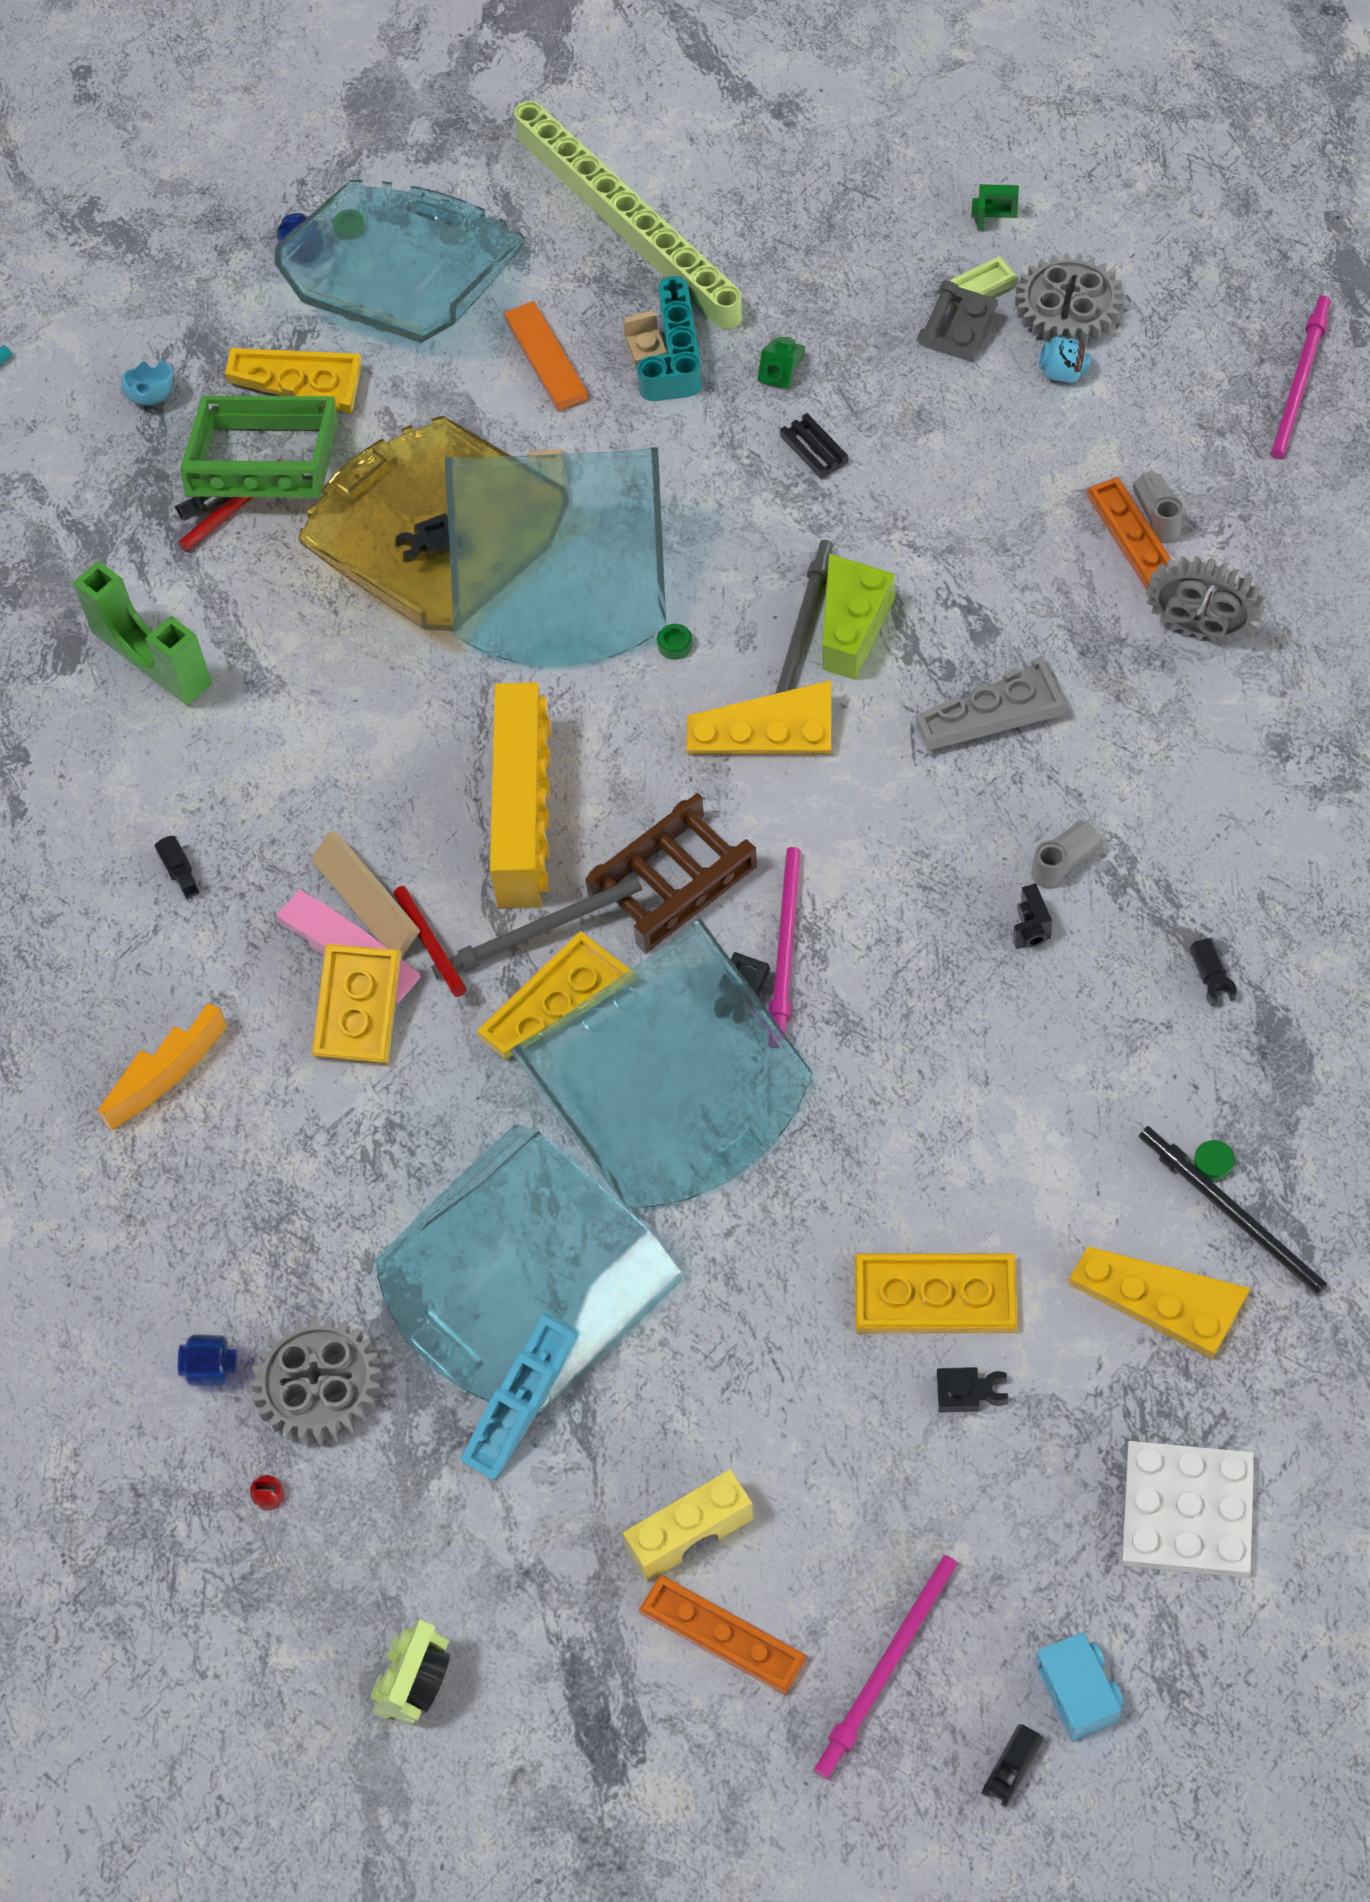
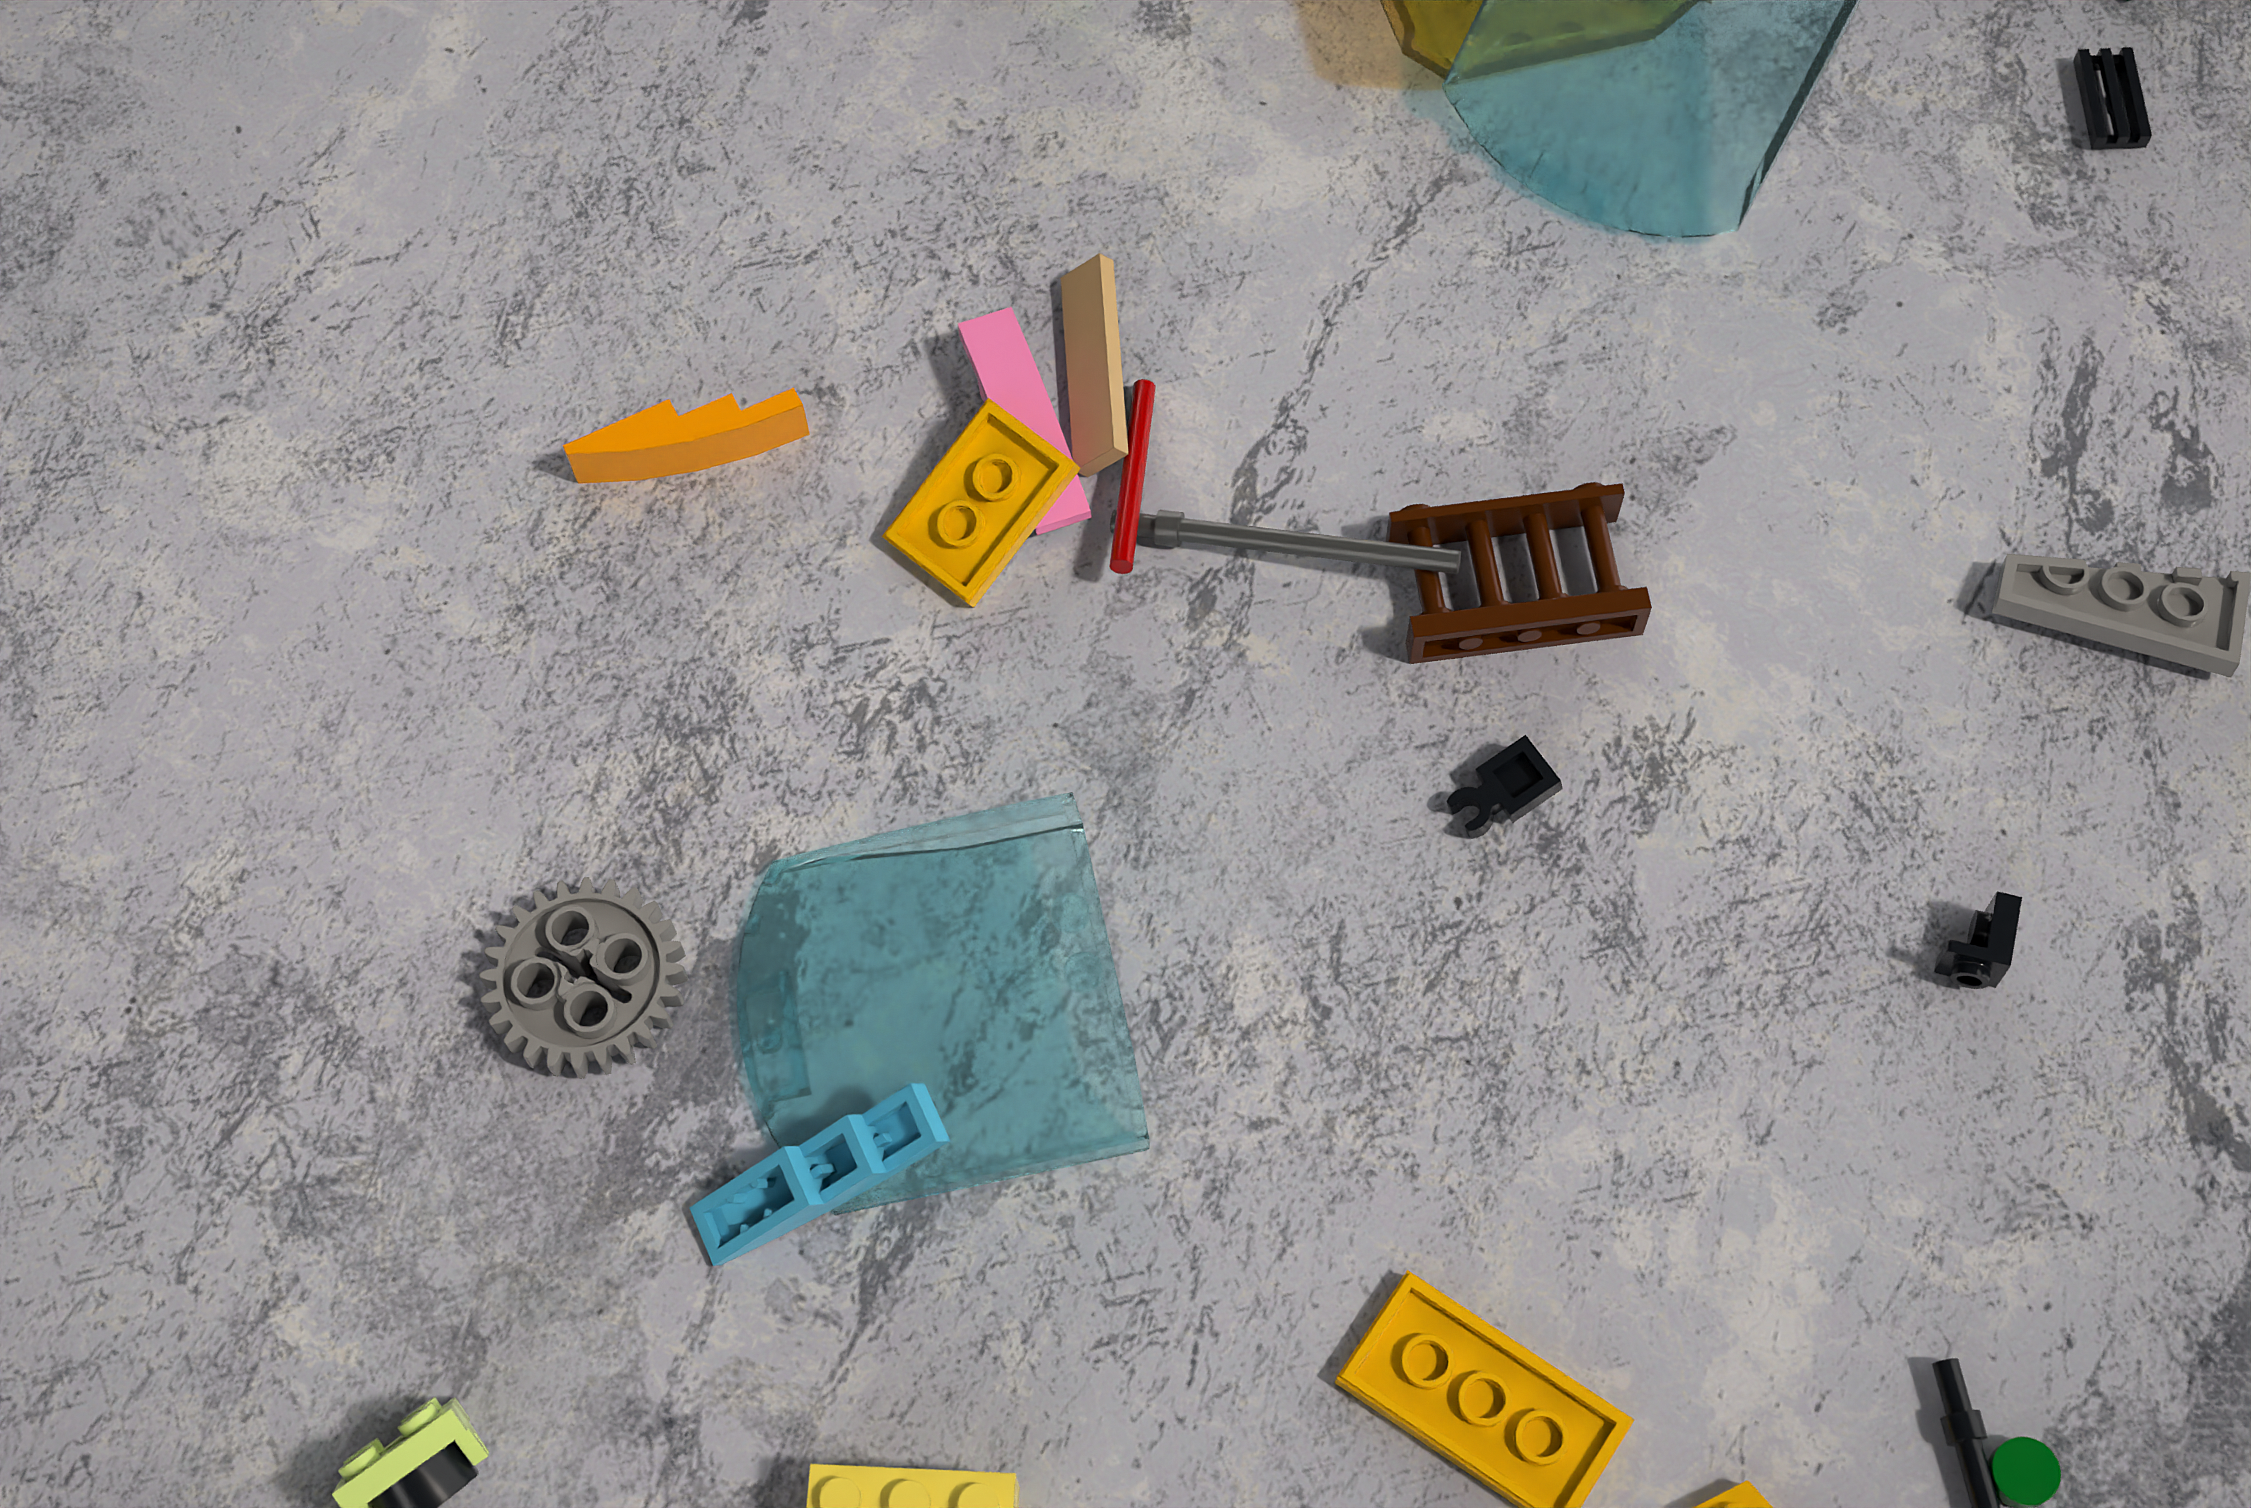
camera: 30 degrees right, 5 degrees up
black bar [154,836,200,899] -> none
clear blue head [178,1334,237,1387] -> none
red hinge [250,1474,284,1511] -> none
yellow wing [476,931,636,1060] -> none
yellow brick [490,682,551,909] -> none
clear light blue windscreen [511,918,813,1208] -> none
green tile [657,624,693,660] -> none
yellow wing [686,680,832,754] -> none
dark pink bar [768,847,801,1048] -> none
dark grey bar [775,540,833,694] -> none
lime wedge [822,553,895,680] -> none
light grey piece [1031,820,1102,888] -> none
black bar [1189,938,1237,1006] -> none

